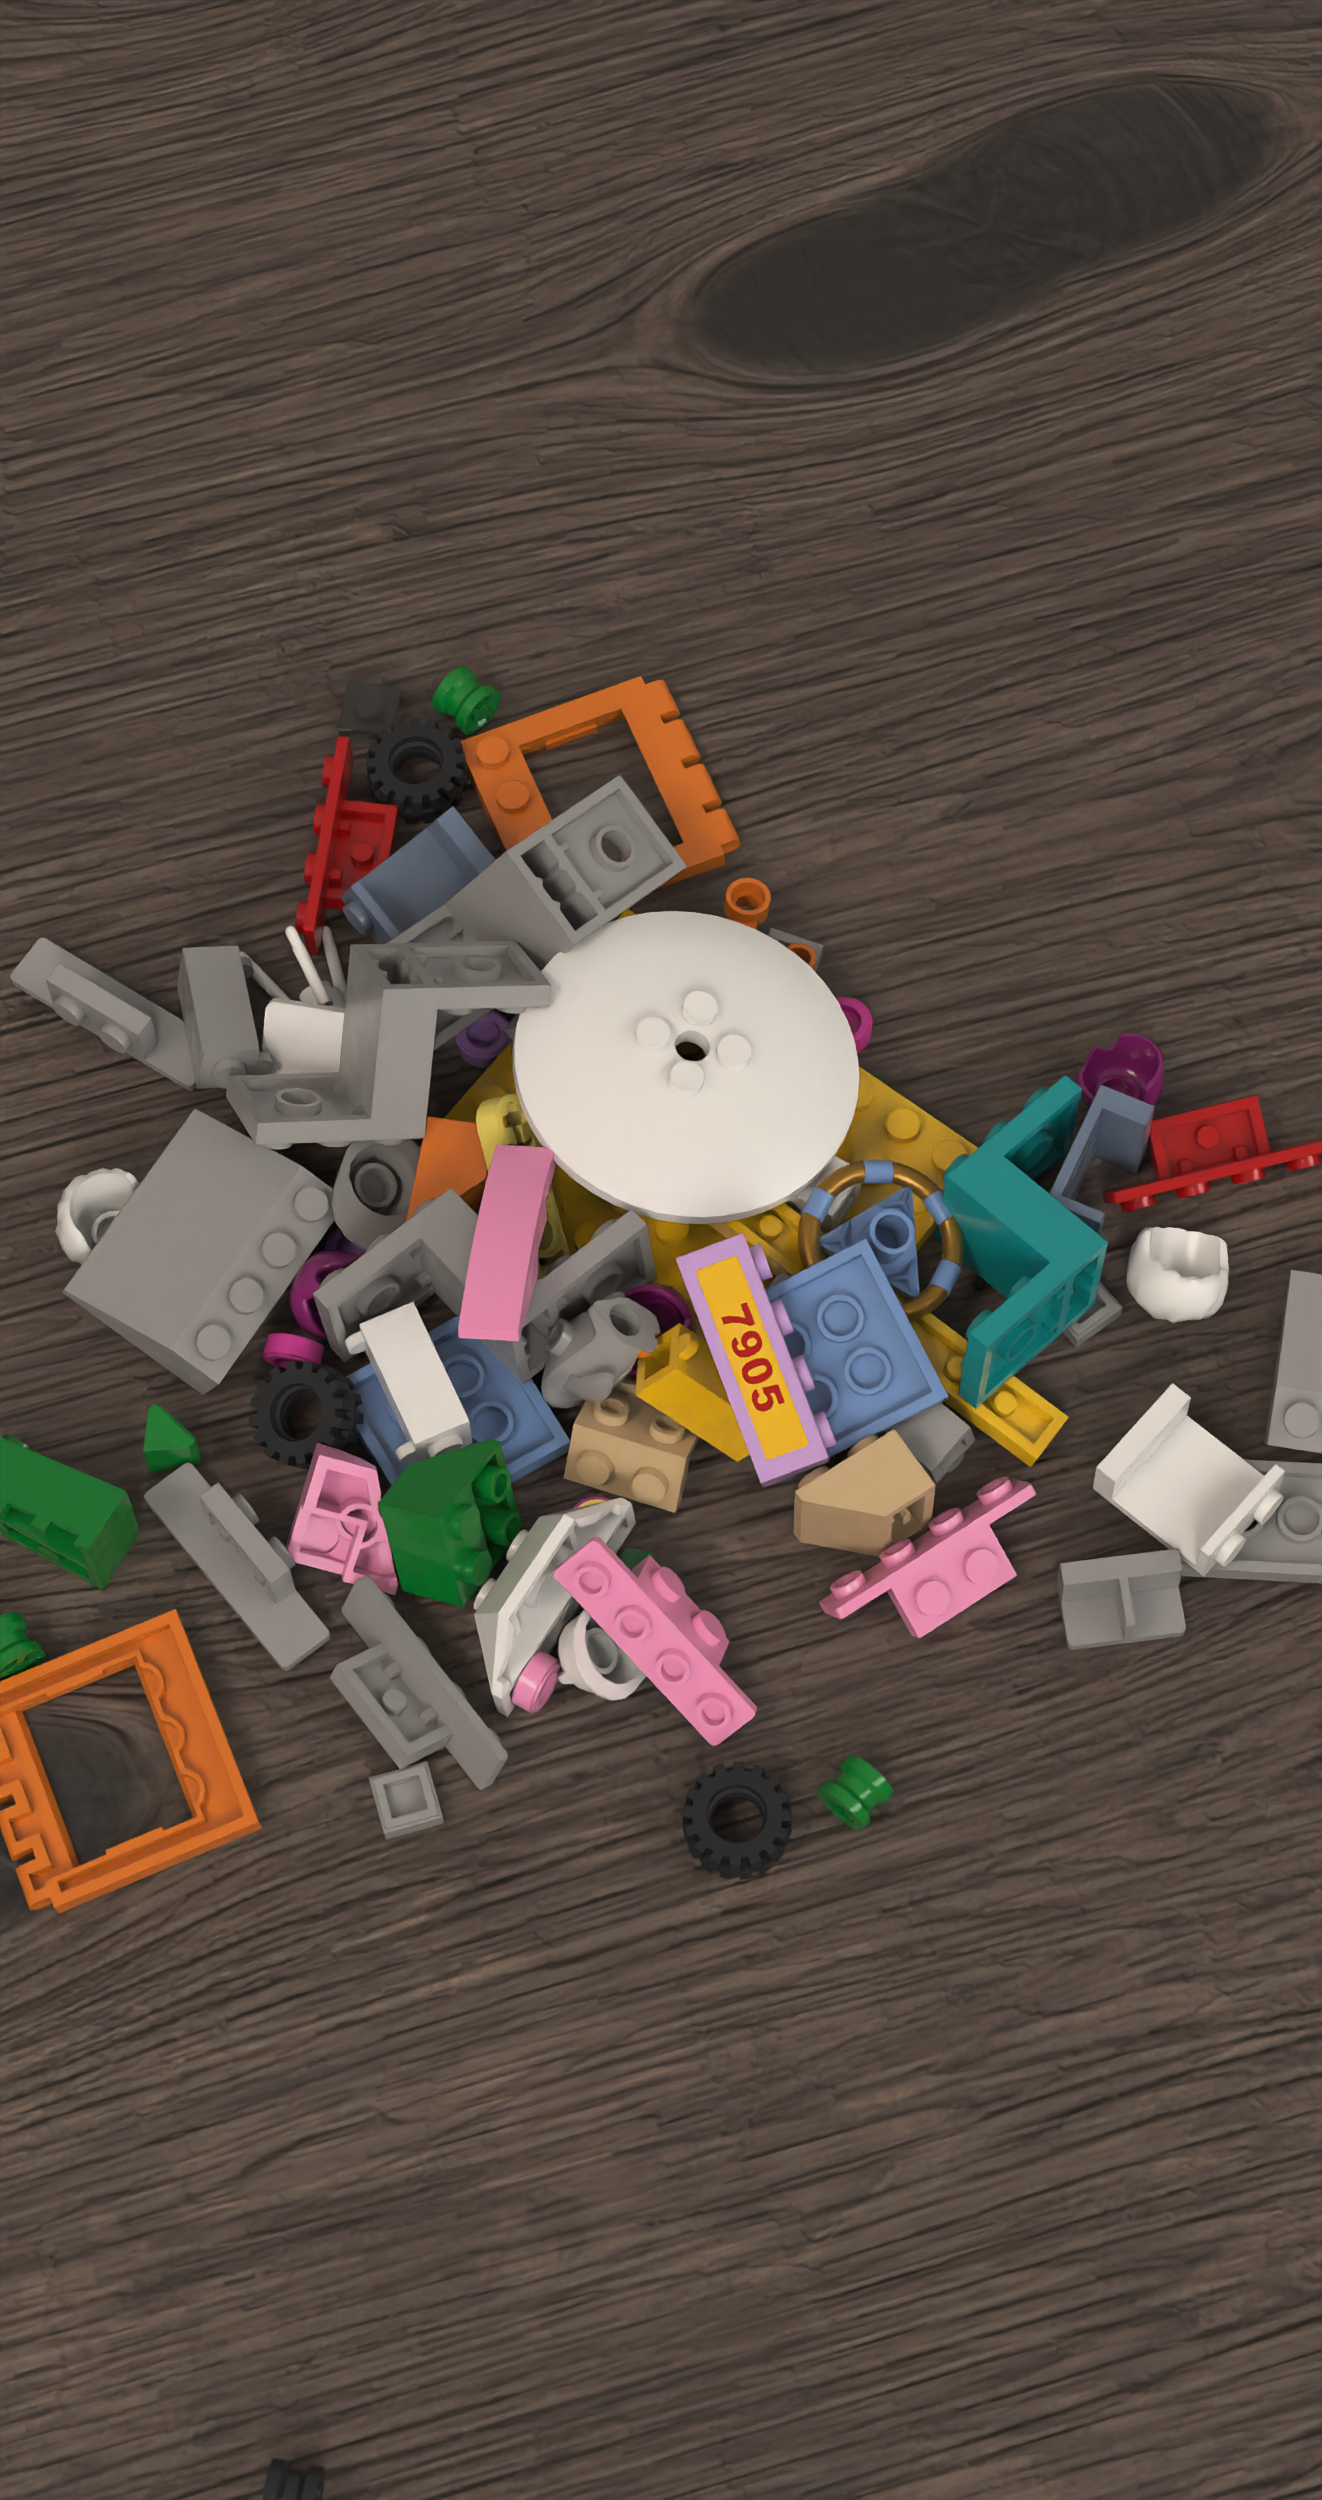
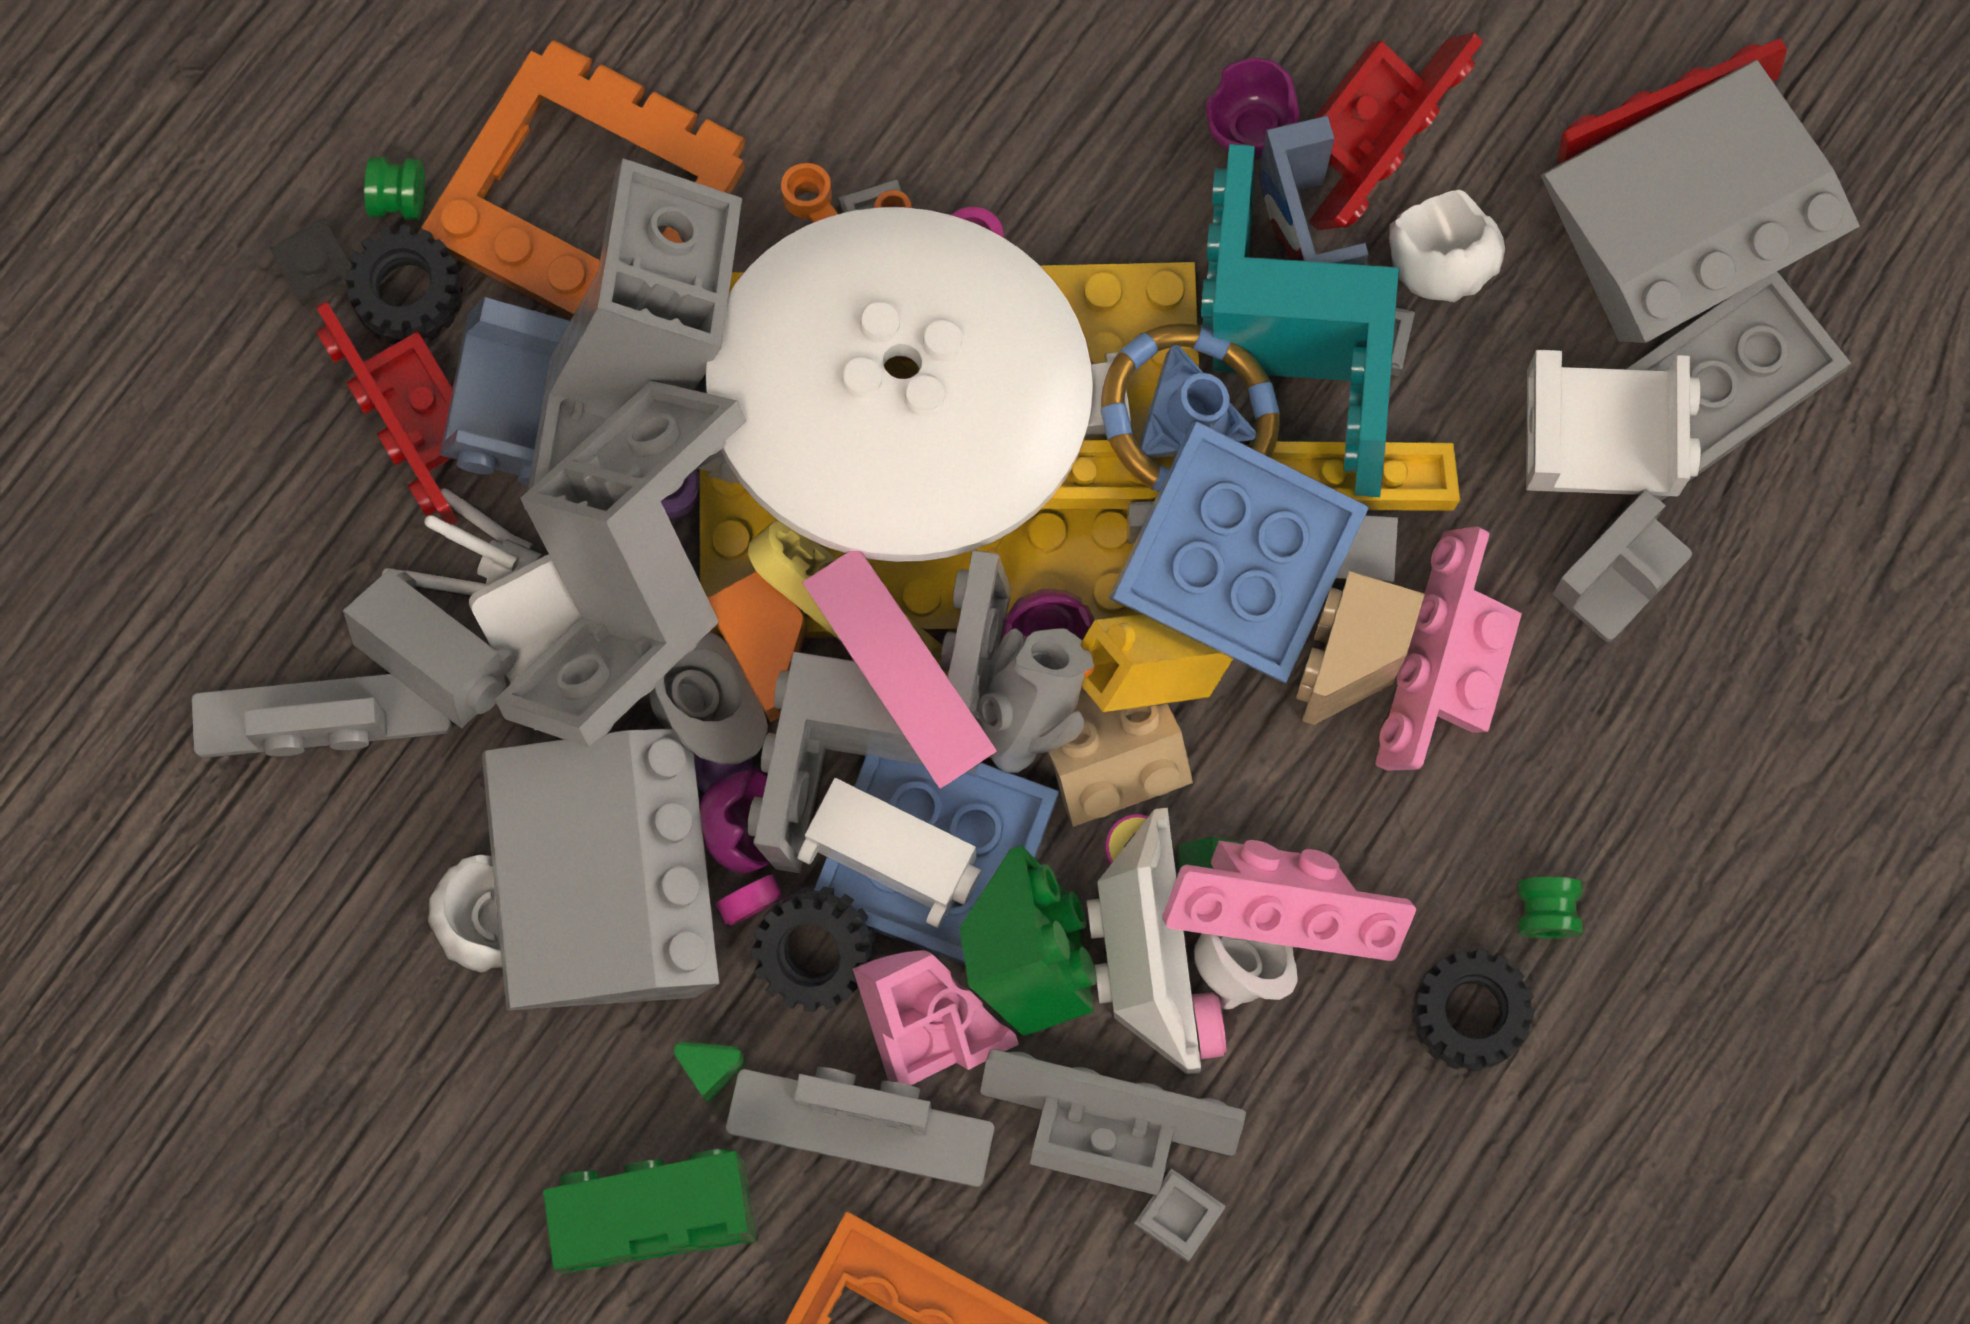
camera: 40 degrees left, 10 degrees up
brick [676,1233,837,1488] -> none

